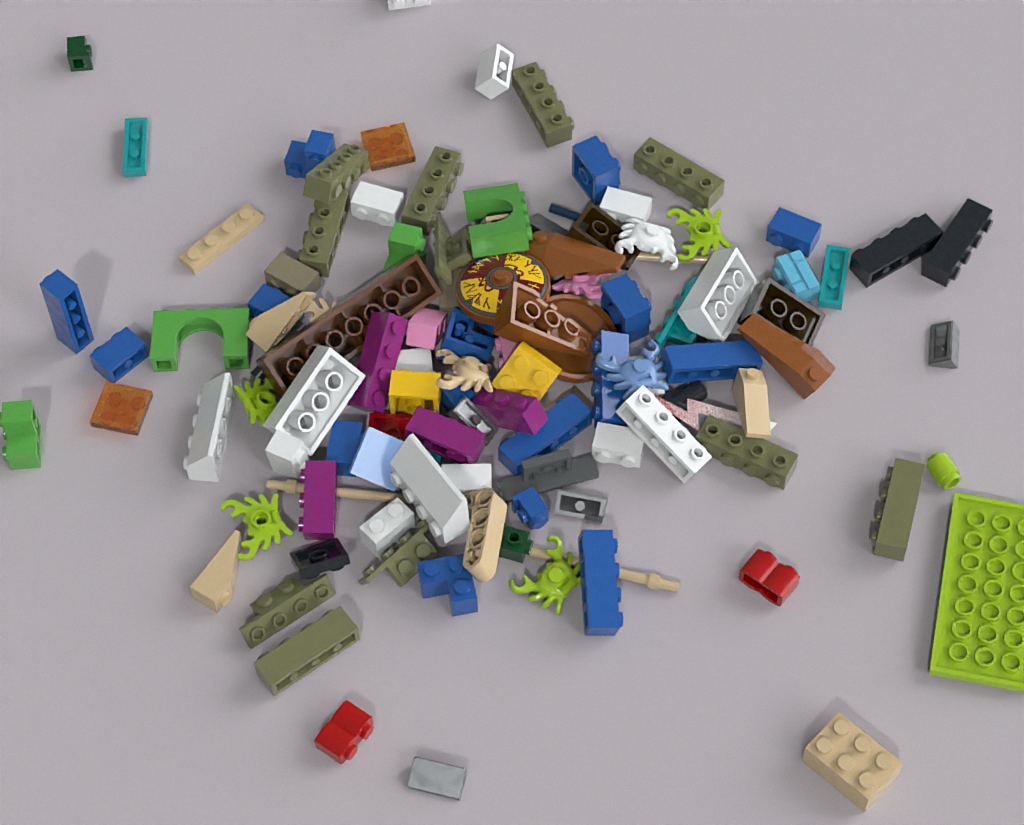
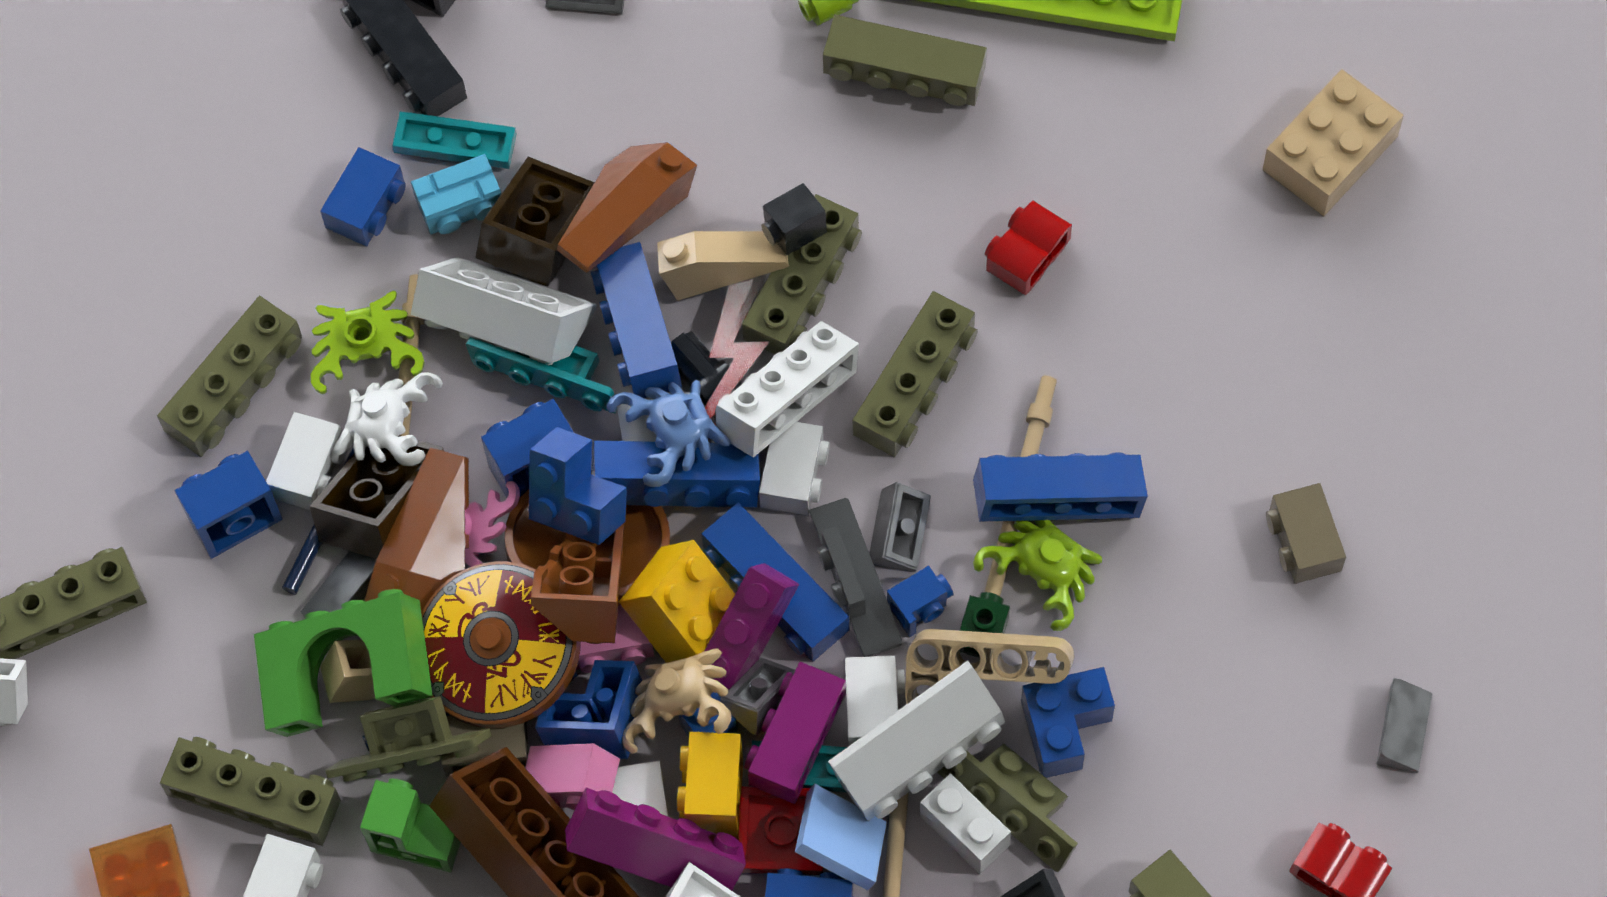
camera: 90 degrees left, 10 degrees up
none -> blue brick [529,427,627,545]
none -> black brick [761,183,827,256]
none -> olive brick [852,291,978,457]
none -> dark tan brick [1266,483,1346,584]

